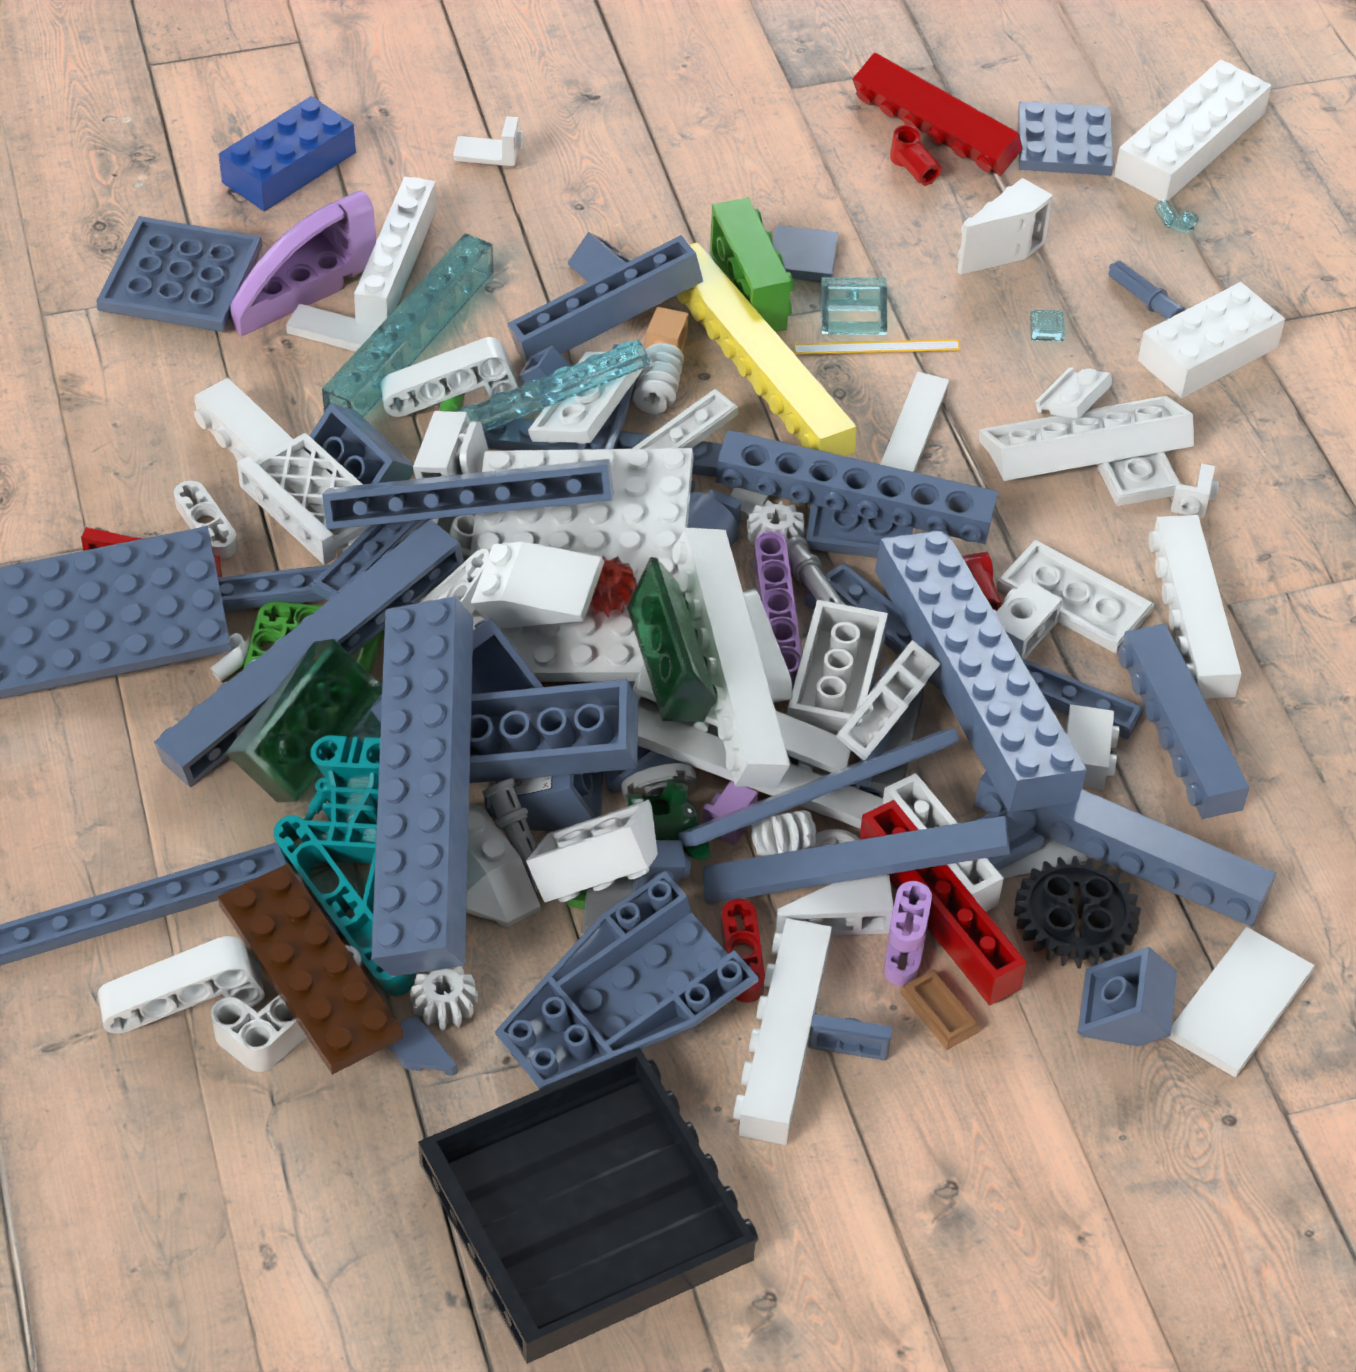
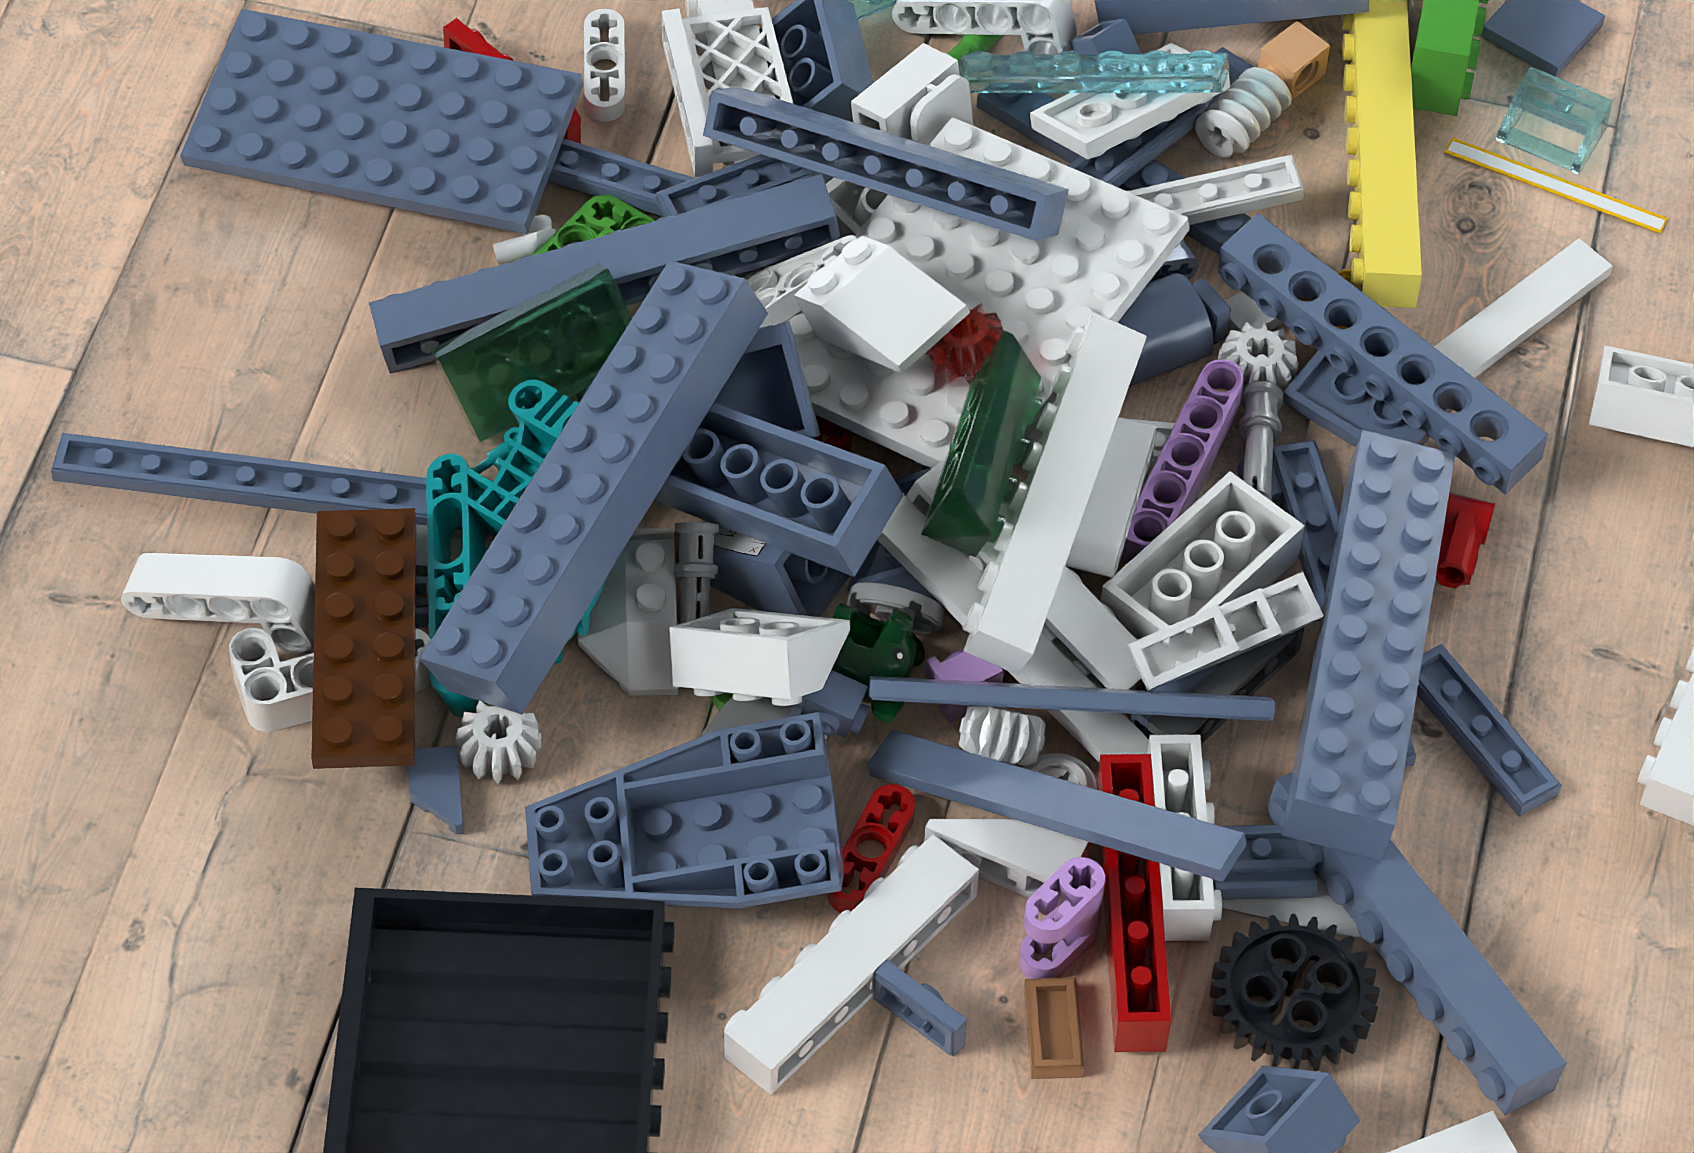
camera: 30 degrees right, 5 degrees up
white brick [993,579,1062,659] -> none
white tile [996,540,1154,654] -> none
white brick [1065,704,1119,791] -> none
sand blue brick [1118,623,1250,819] -> none

